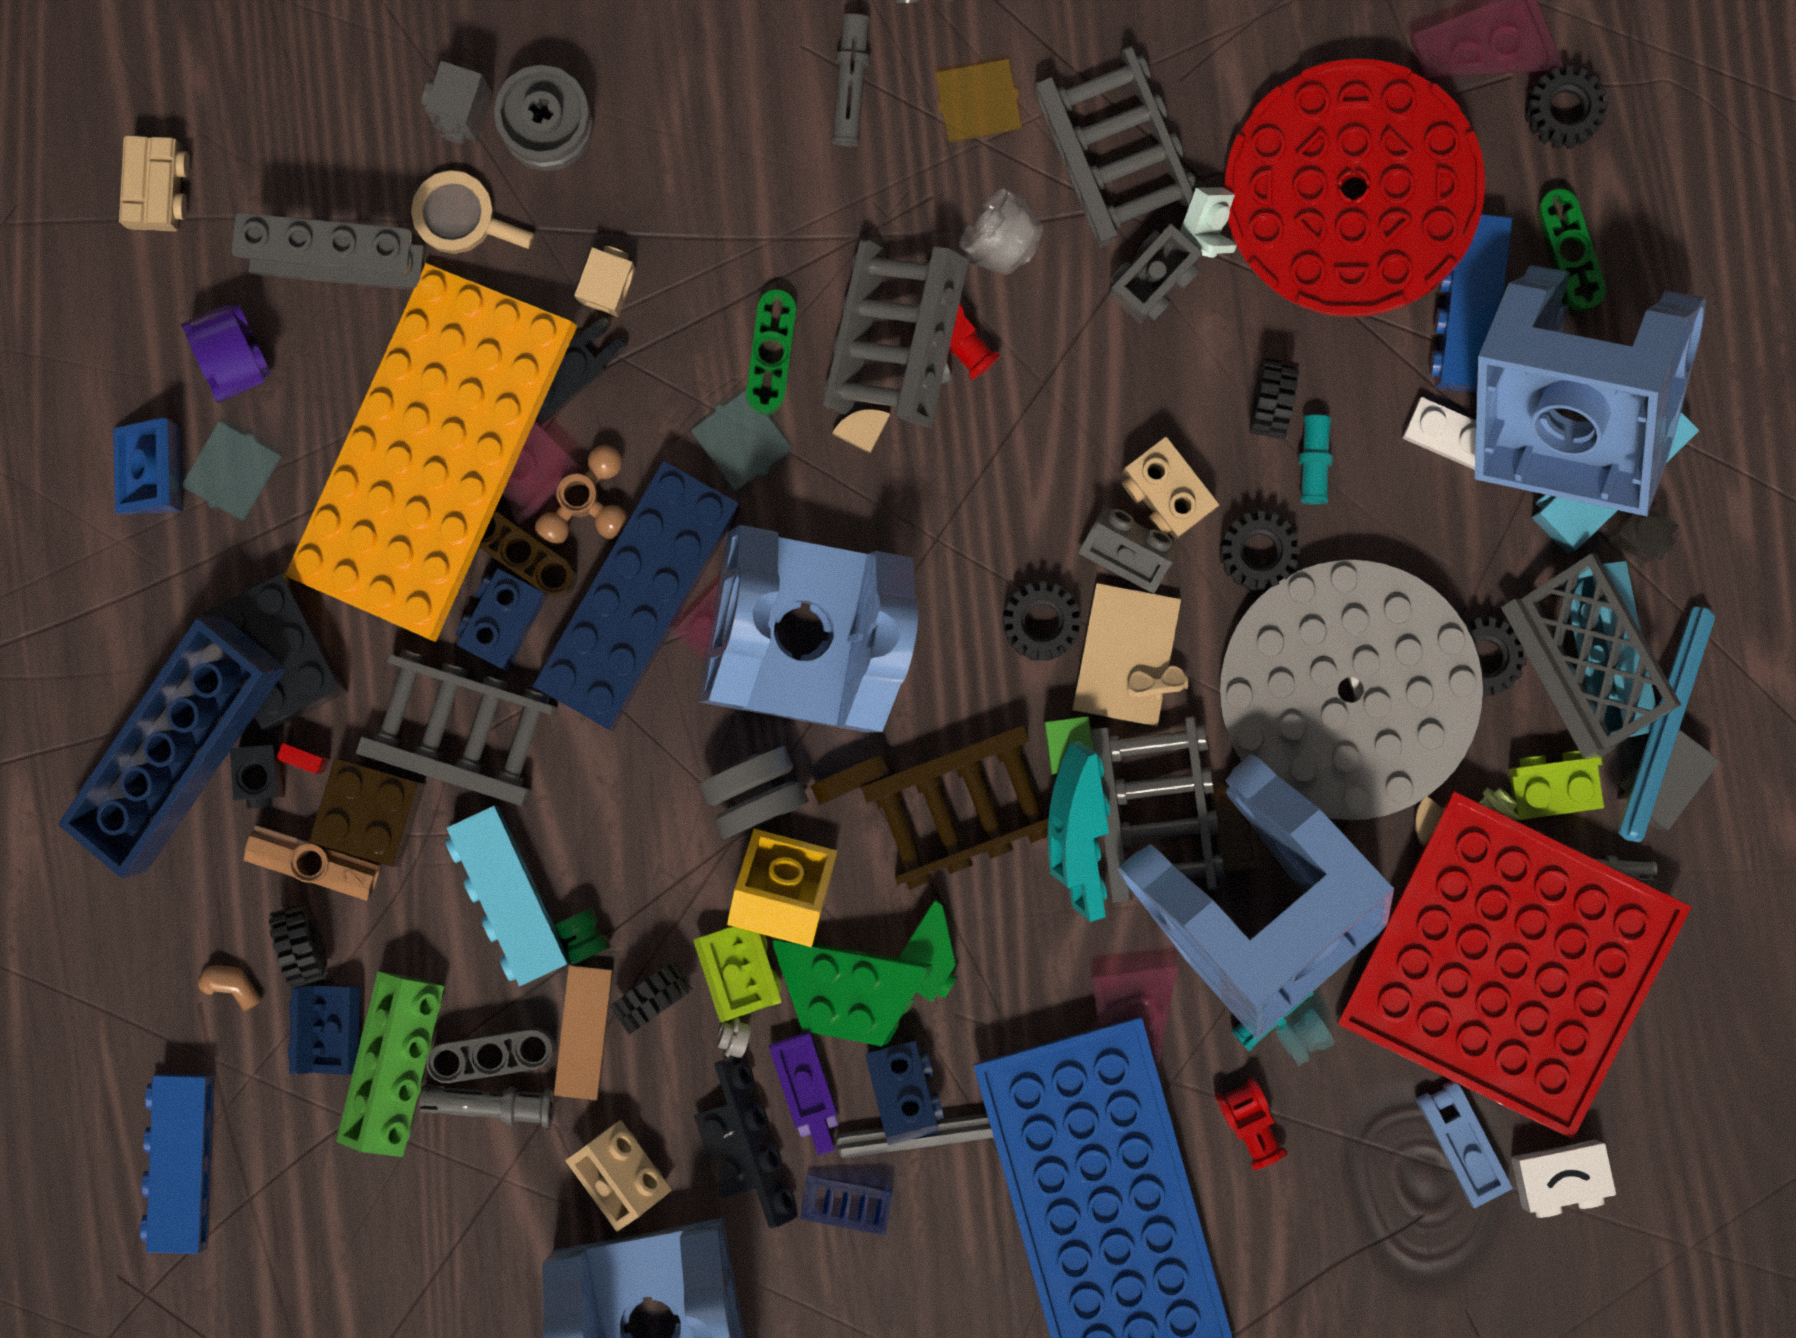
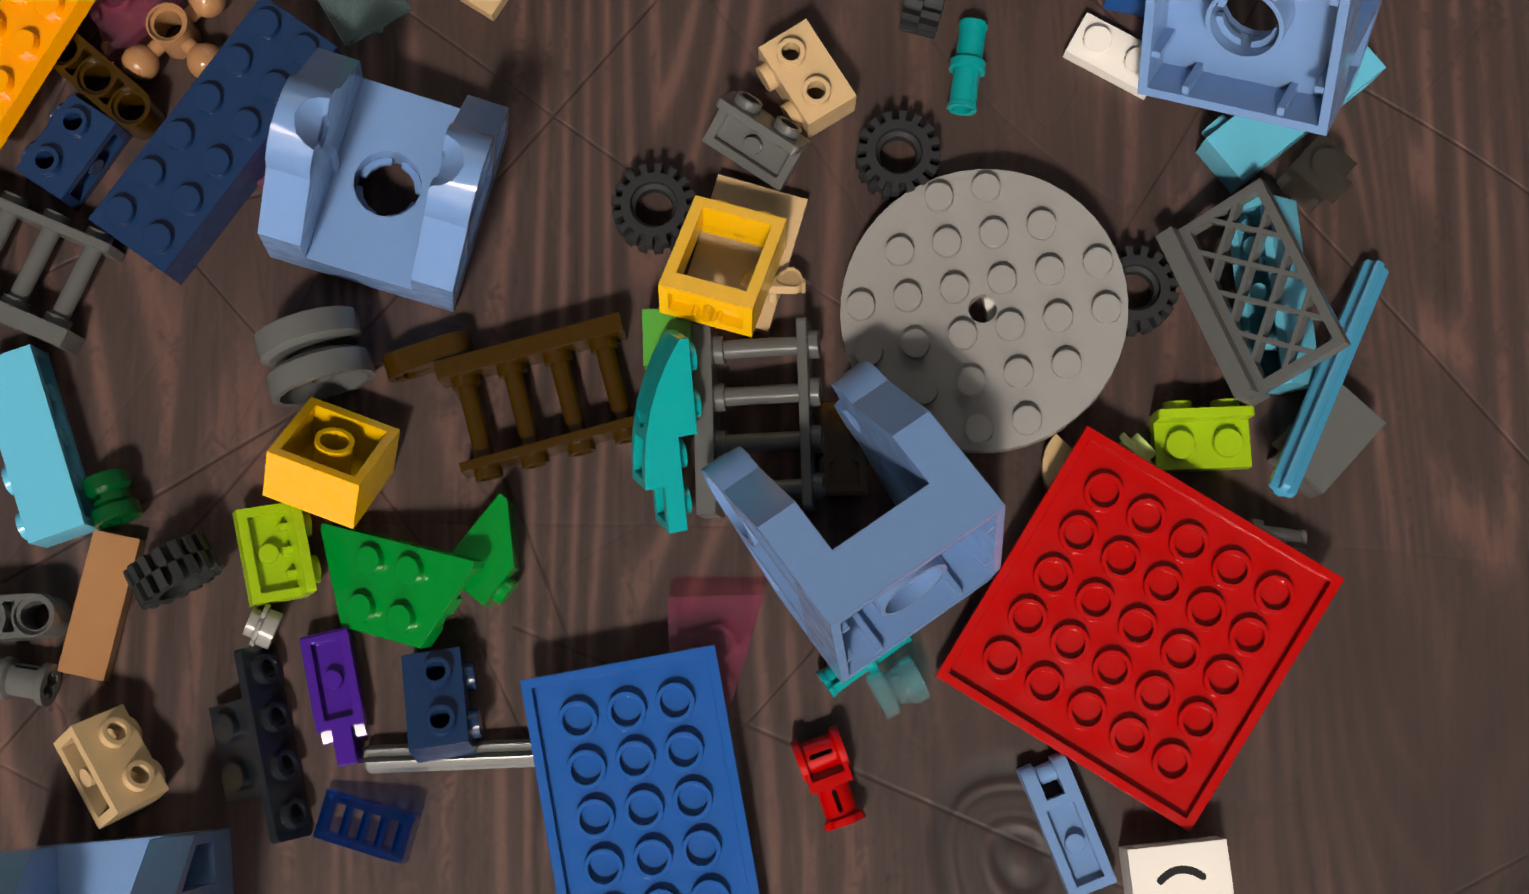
camera: 10 degrees right, 5 degrees down
none -> yellow window [658,195,787,337]

